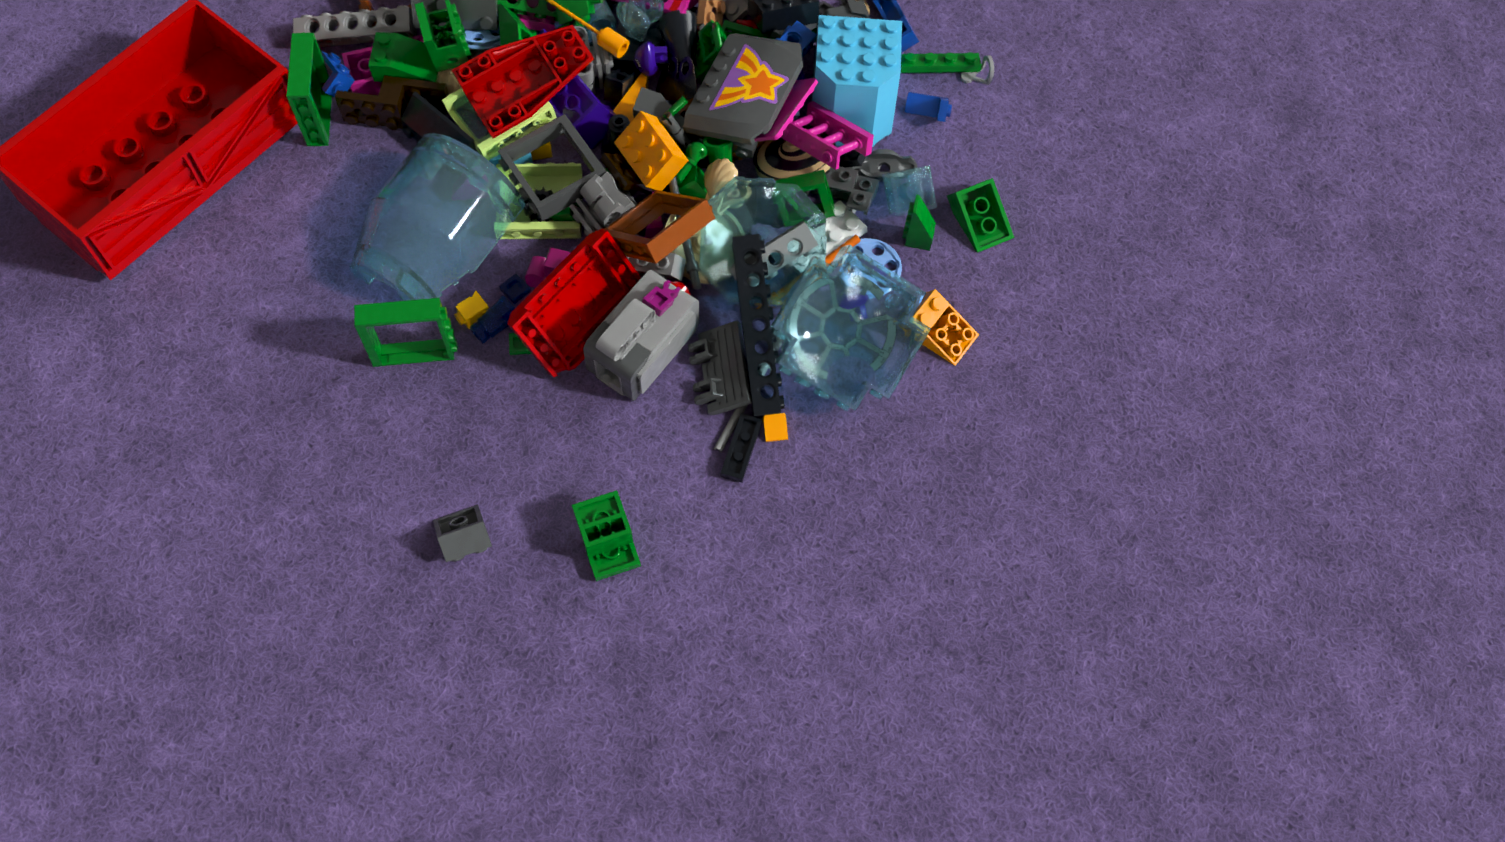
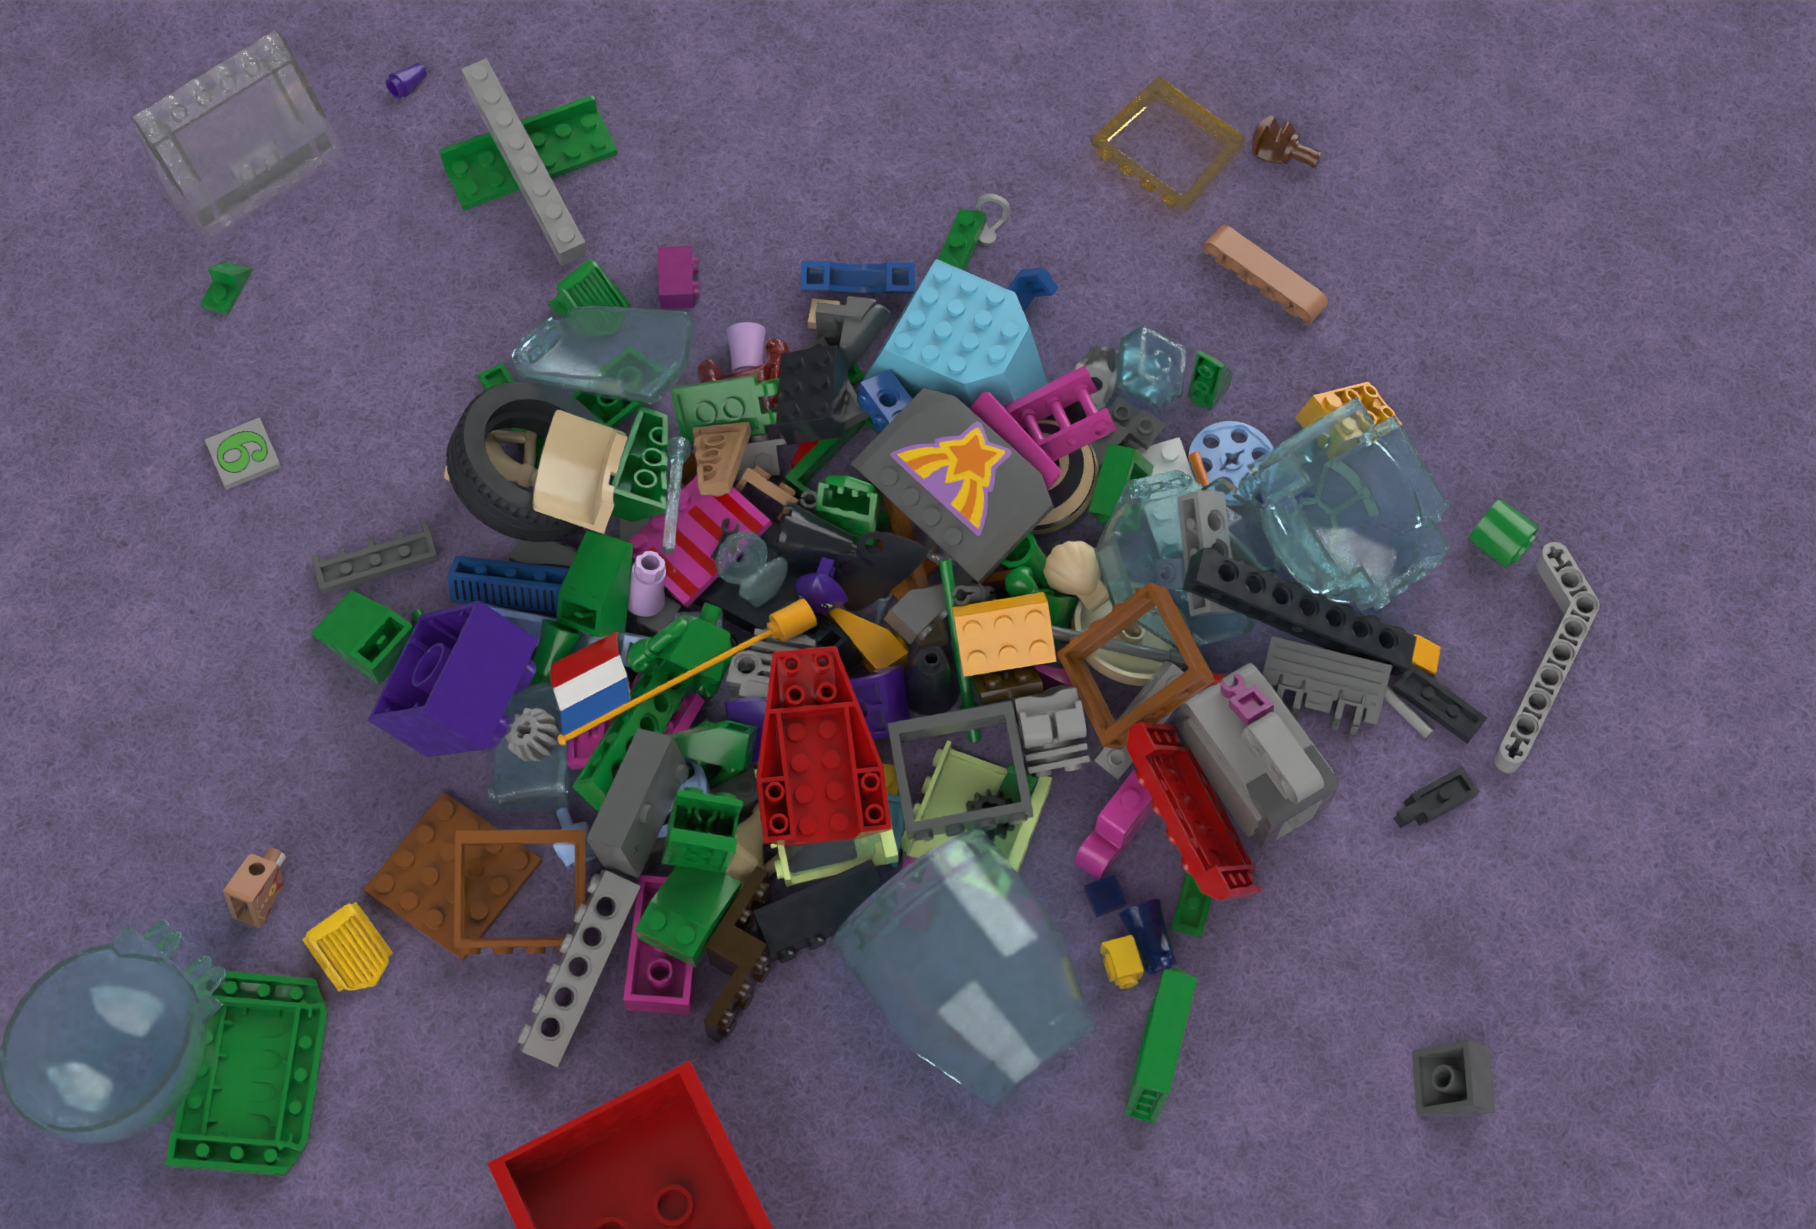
camera: 65 degrees left, 0 degrees up
green window [287,32,332,146] -> none
blue bracket [321,51,355,97] -> none
green bracket [572,490,641,581] -> none
green slope [947,178,1014,253] -> none
none -> clear yellow windscreen [1090,76,1245,212]
none -> nougat beam [1202,225,1329,325]
none -> reddish brown piece [1252,115,1322,169]
none -> black hinge [1393,767,1480,828]
none -> green piece [1467,498,1539,568]
none -> light grey beam [1494,542,1600,773]

